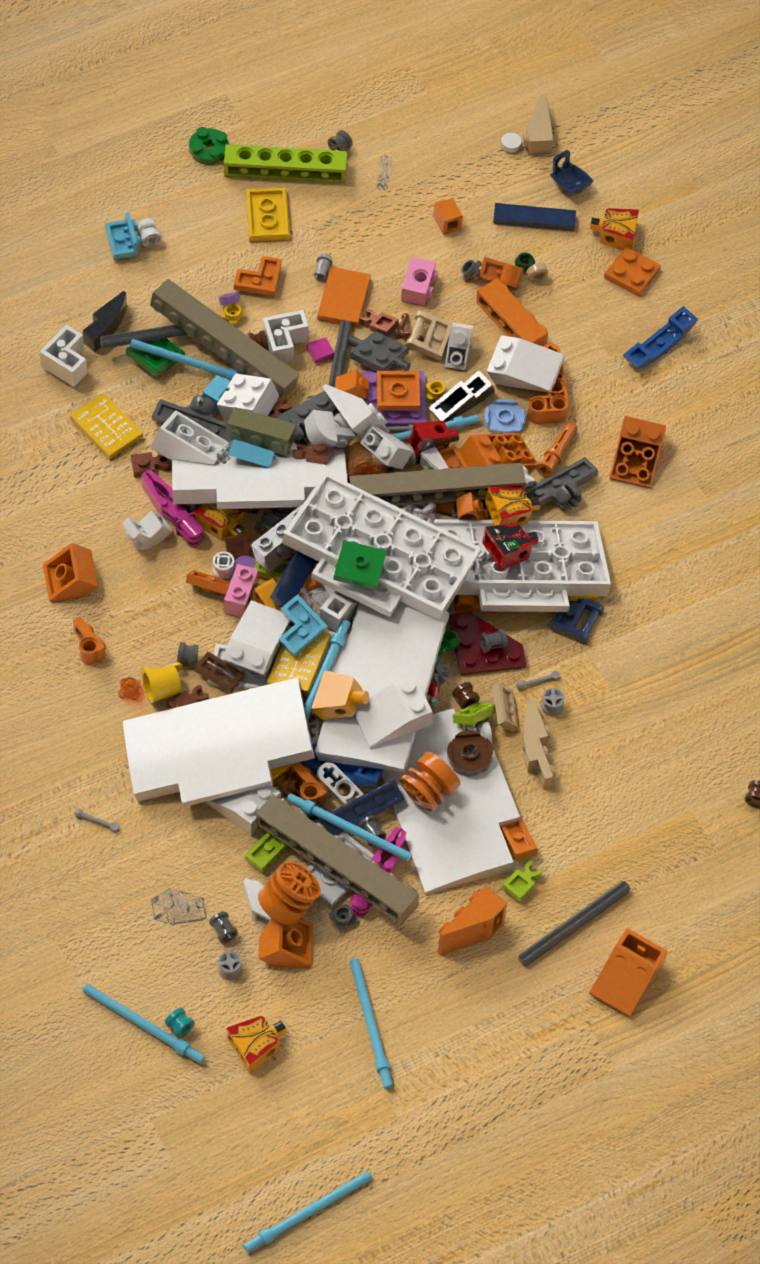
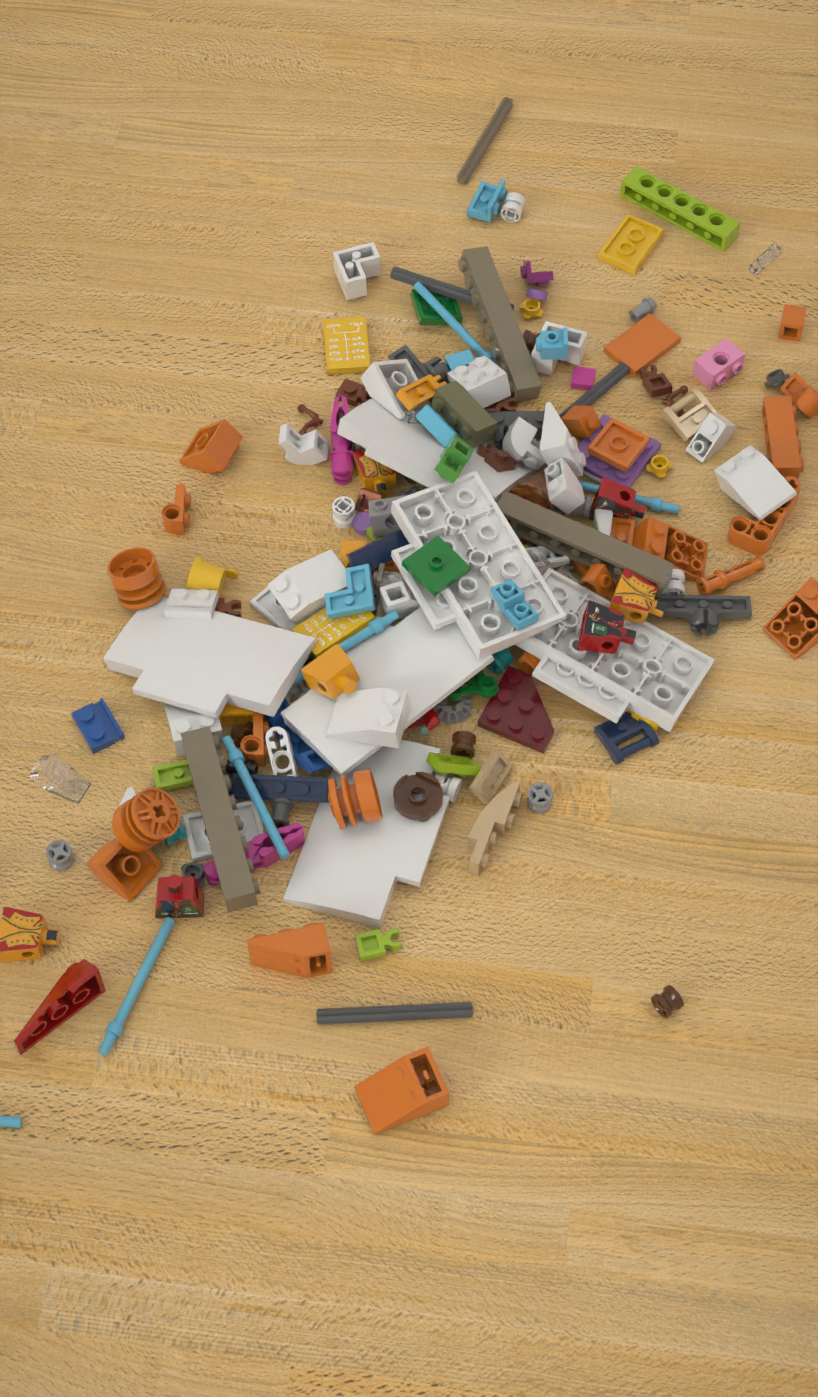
camera: 40 degrees right, 0 degrees up
light grey hinge [74,809,119,832] -> none
black slope [83,291,127,352] -> none
clear orange plate [118,677,142,700] -> none
dark grey wheel [177,642,199,667] -> none
orange plate [185,570,231,595] -> none
green plate [189,127,229,165] -> none
reddish brown tile [195,651,244,694] -> none
dark grey bush [209,911,238,943] -> none
bright pink brick [224,564,258,618] -> none
orange plate [234,256,282,296] -> none
dark grey wheel [327,130,353,151] -> none
dark grey plate [348,331,411,371] -> none
black slope [429,371,495,422] -> none
dark grey bush [480,629,508,653] -> none
light blue tile [484,399,526,434] -> none
orange plate [500,817,538,861] -> none
light grey hinge [516,671,560,690] -> none
none -> red wedge [14,959,106,1055]
none -> blue plate [71,698,125,754]
none -> orange wheel [107,547,166,610]
none -> red torso [155,874,205,918]
none -> white plate [164,588,219,619]
none -> copper piece [297,404,323,435]
none -> light orange hinge [396,374,447,412]
none -> bright green slope [434,434,474,483]
none -> dark tan axle [457,97,513,184]
none -> medium azure slope [490,579,539,631]
none -> magenta bracket [520,260,554,286]
none -> medium azure brick [536,327,568,360]

